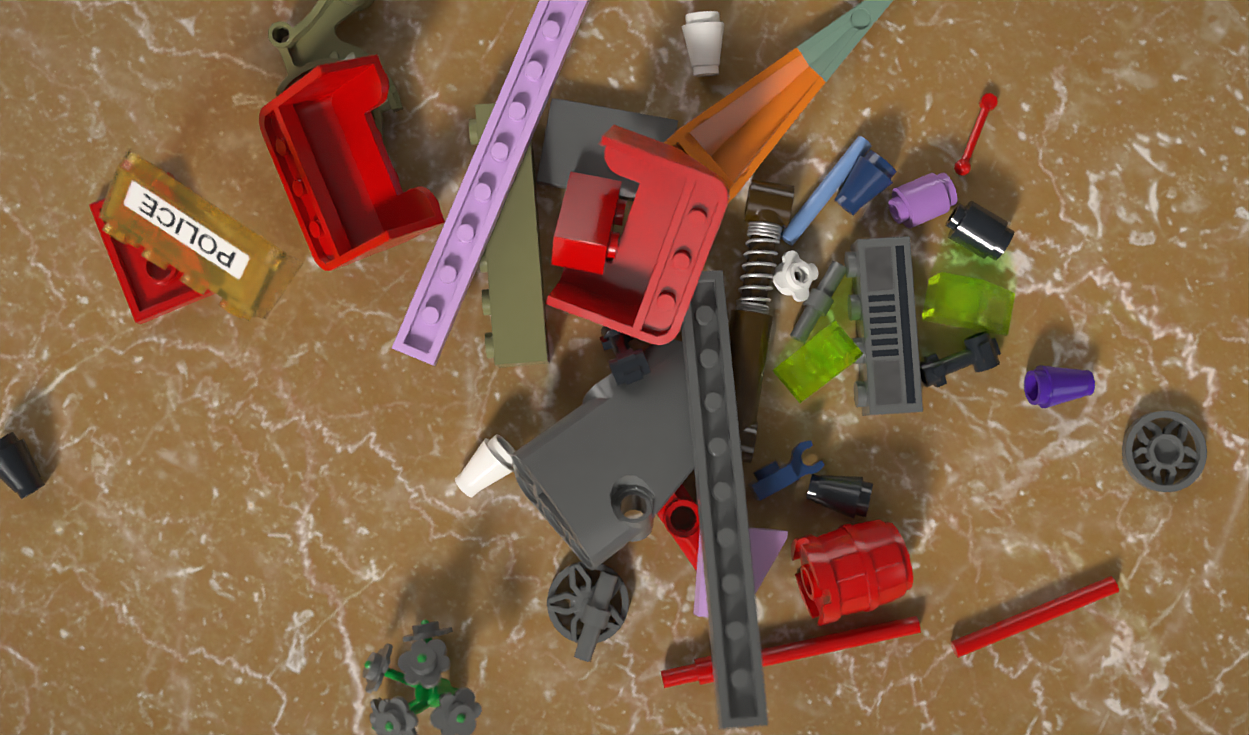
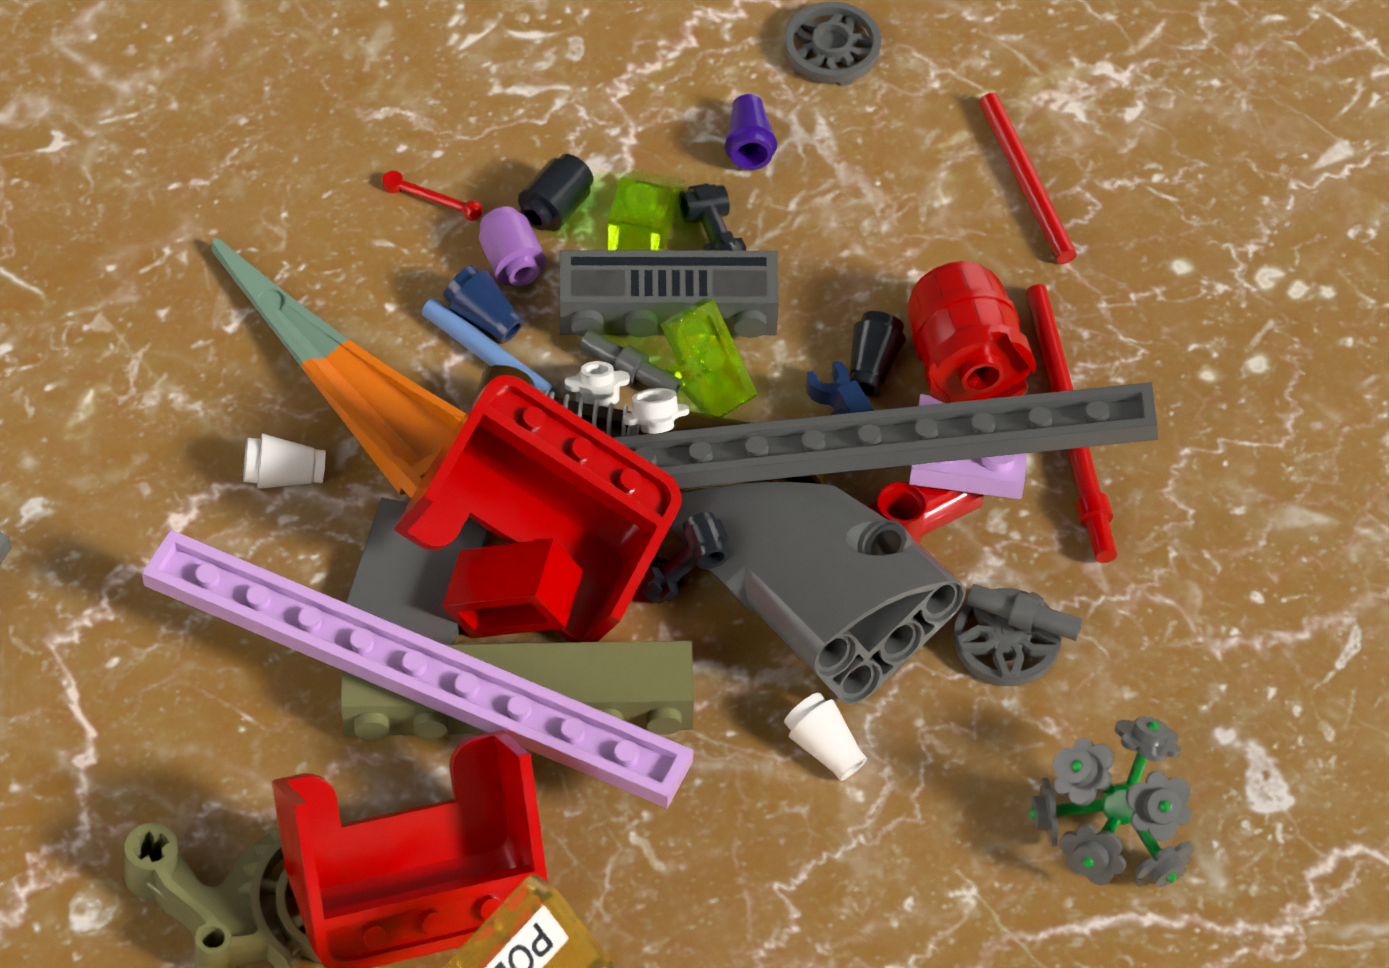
camera: 90 degrees left, 30 degrees down
none -> white plate [623,388,689,434]

